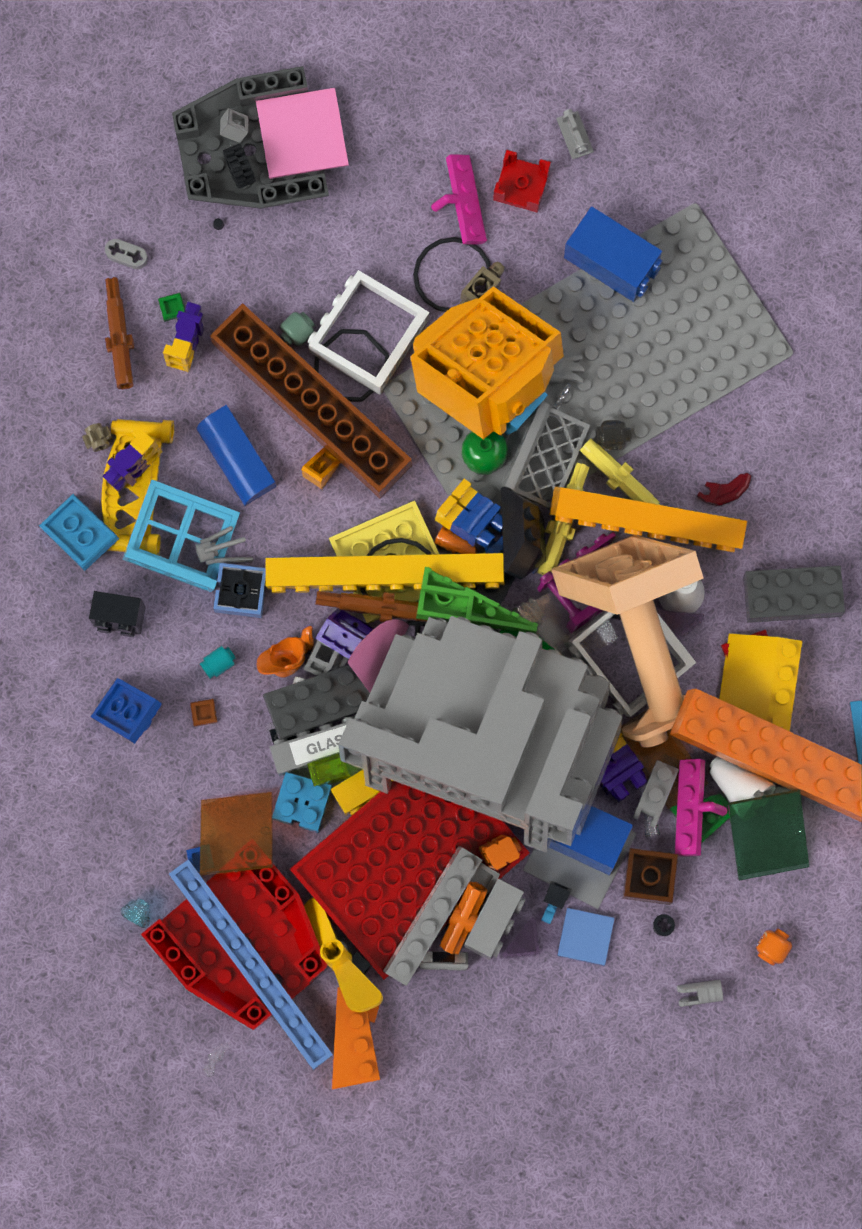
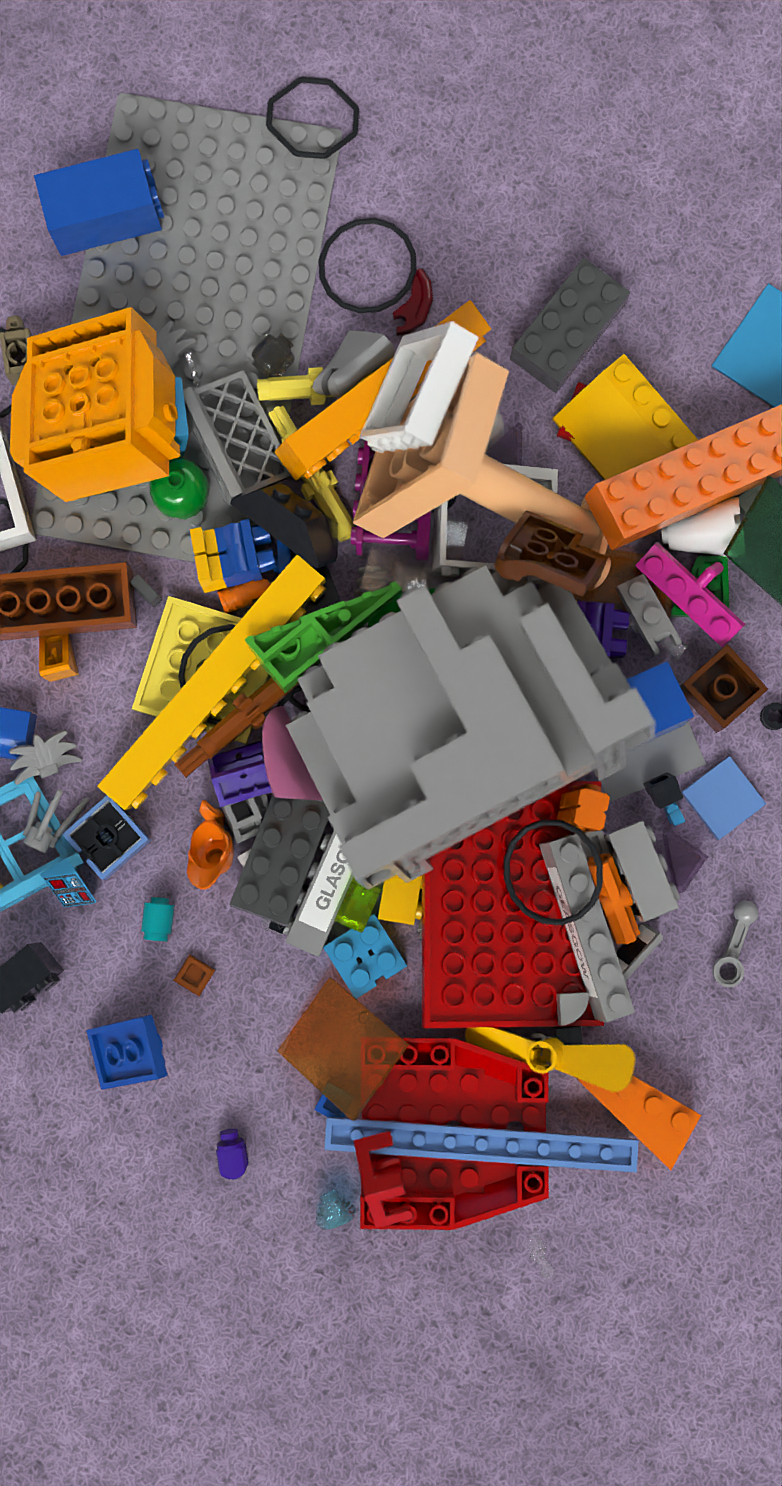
camera: 50 degrees left, 5 degrees up
none -> light grey piece [9,729,82,785]
none -> slope [40,857,97,907]
none -> dark grey tile [130,574,162,607]
none -> dark purple arm [216,1128,248,1180]
none -> black piece [266,77,359,159]
none -> light grey piece [312,330,394,397]
none -> black piece [319,218,417,313]
none -> red panel [353,1131,413,1228]
none -> white window [359,321,479,453]
none -> reddish brown slope [494,510,608,597]
none -> black piece [504,819,603,925]
none -> light grey tile [556,992,589,1026]
none -> light grey piece [712,900,759,987]

